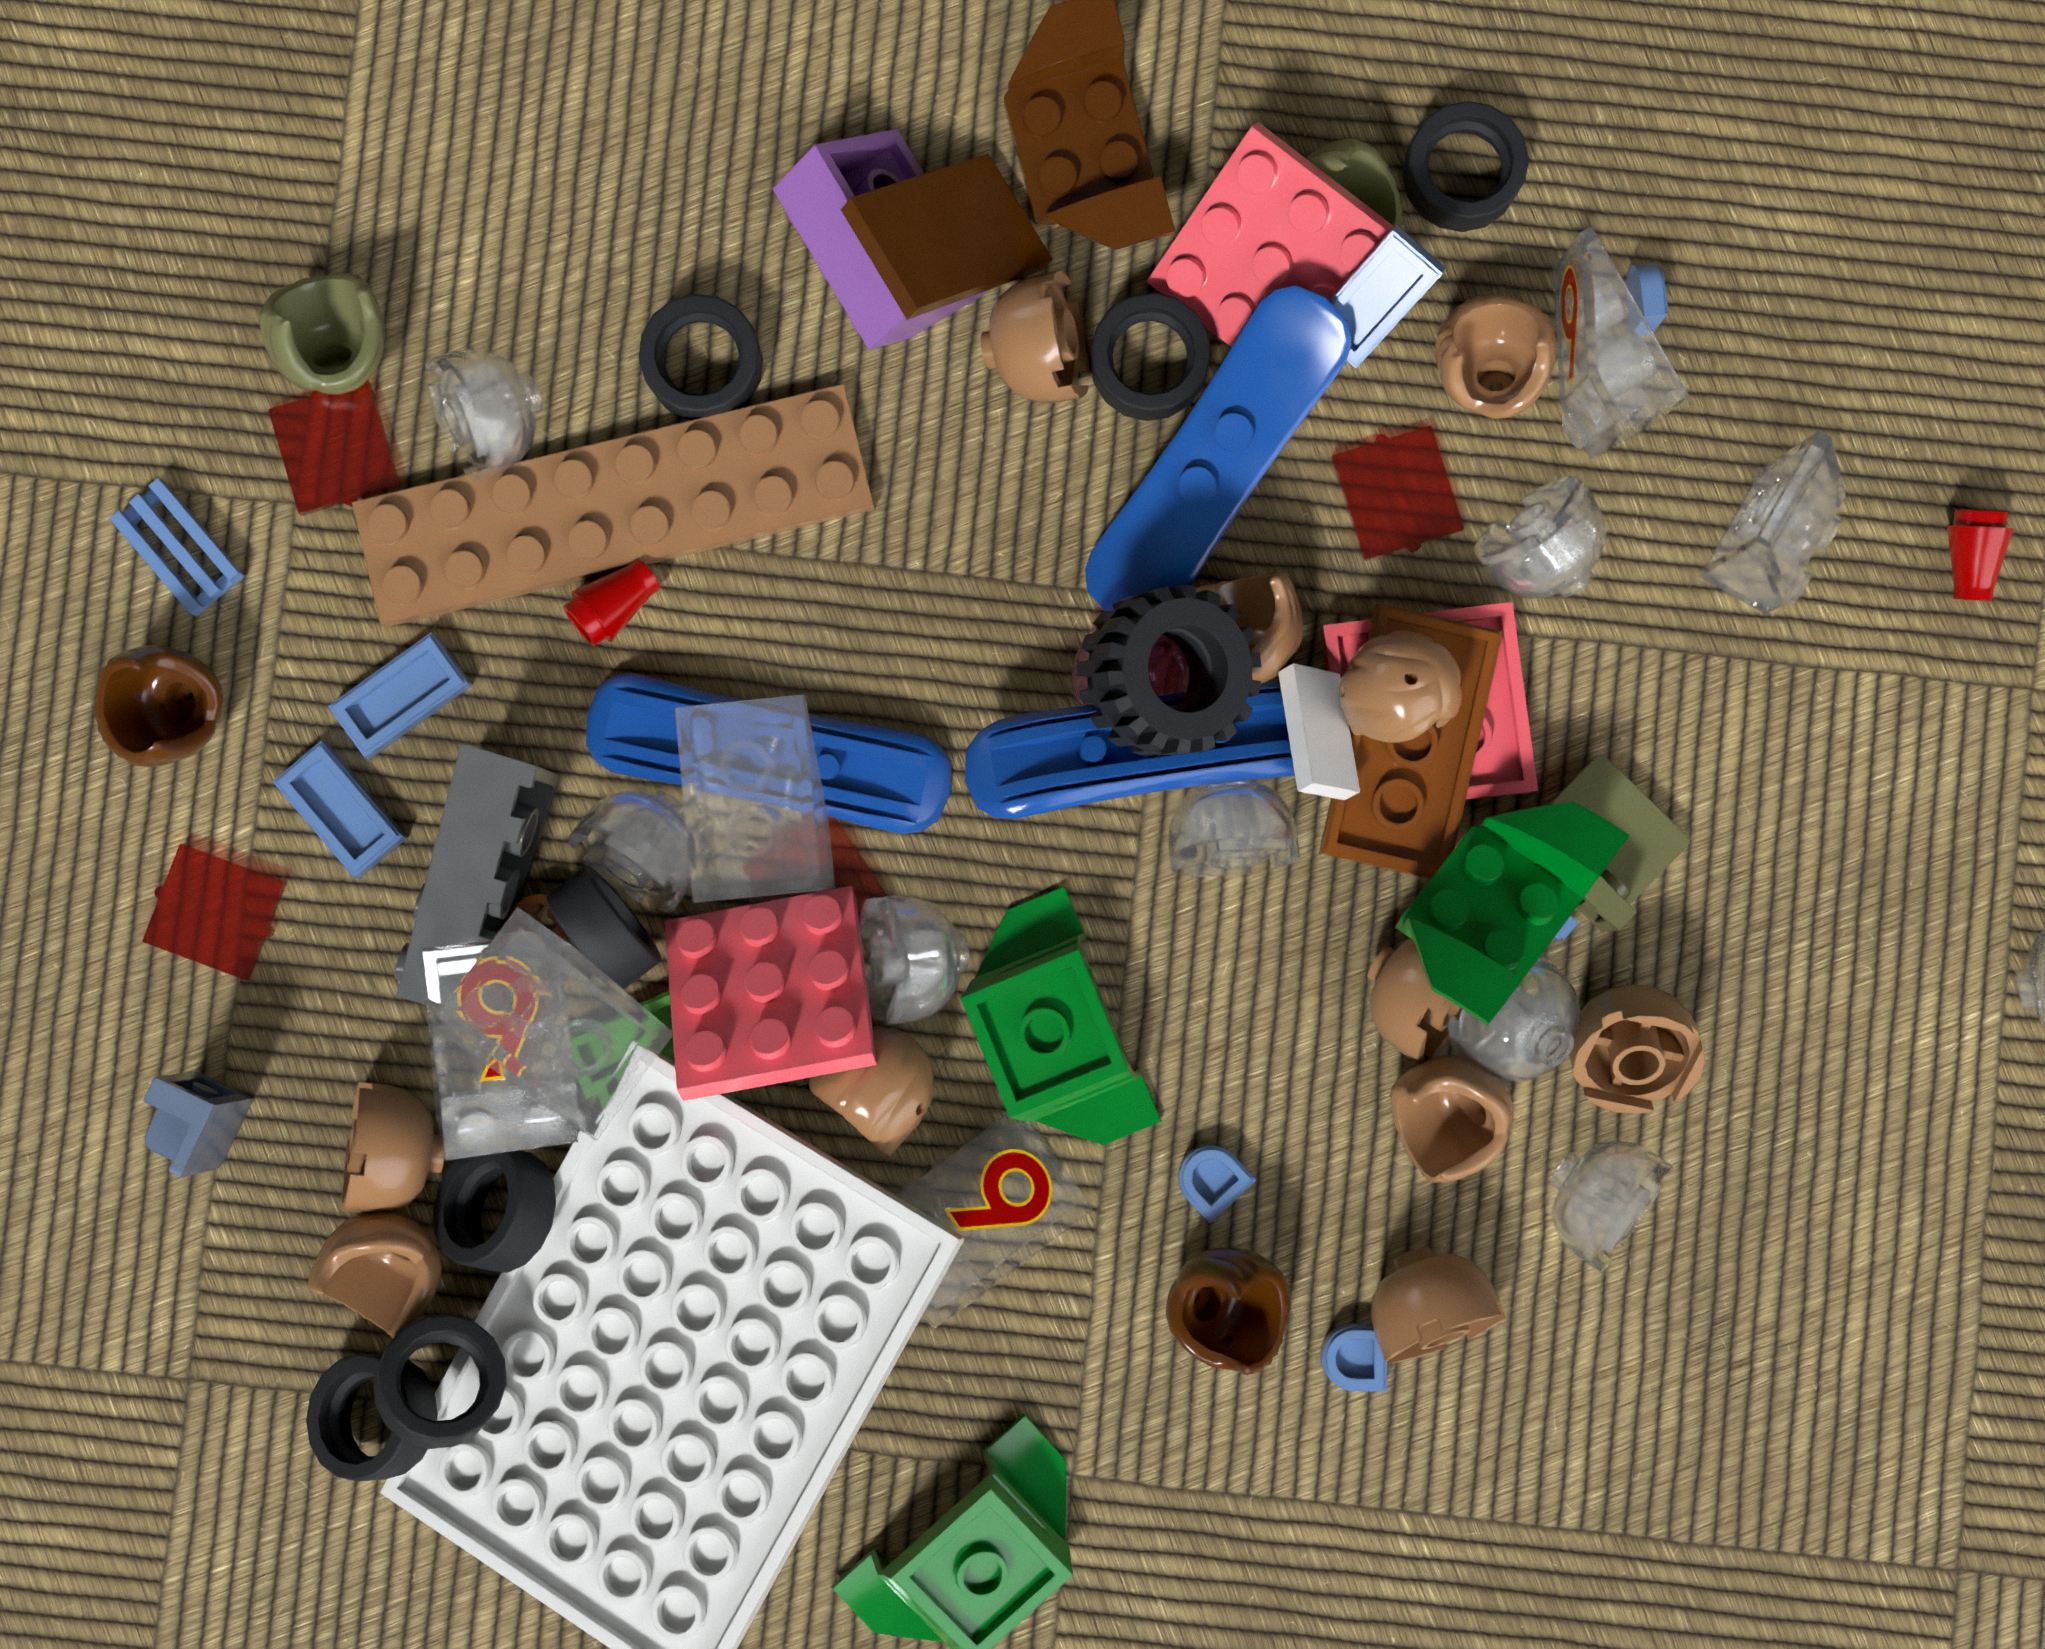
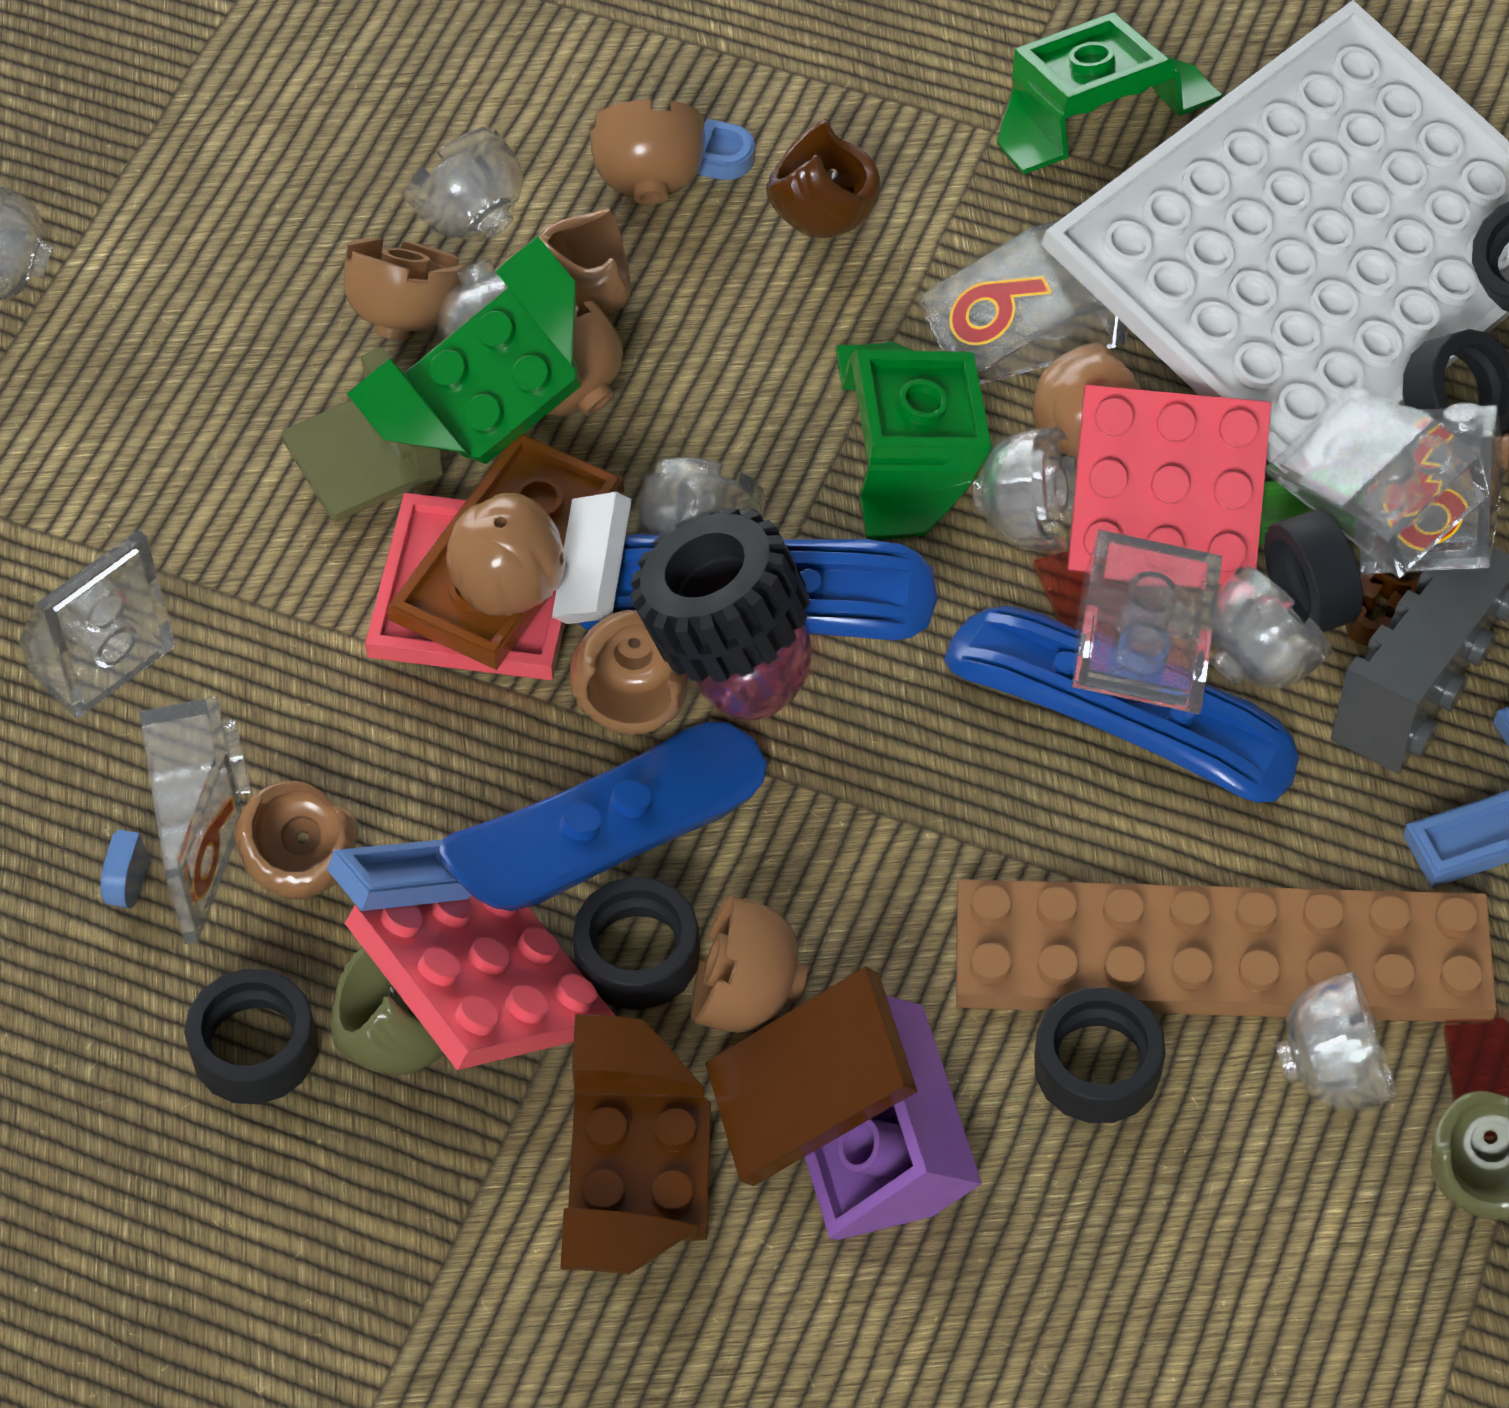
camera: 160 degrees left, 30 degrees down
red cone [563,558,661,647] -> none
medium blue tile [1178,1145,1256,1223] -> none
clear red piece [1331,426,1464,561] -> none
clear cylinder [1474,476,1607,598] -> none

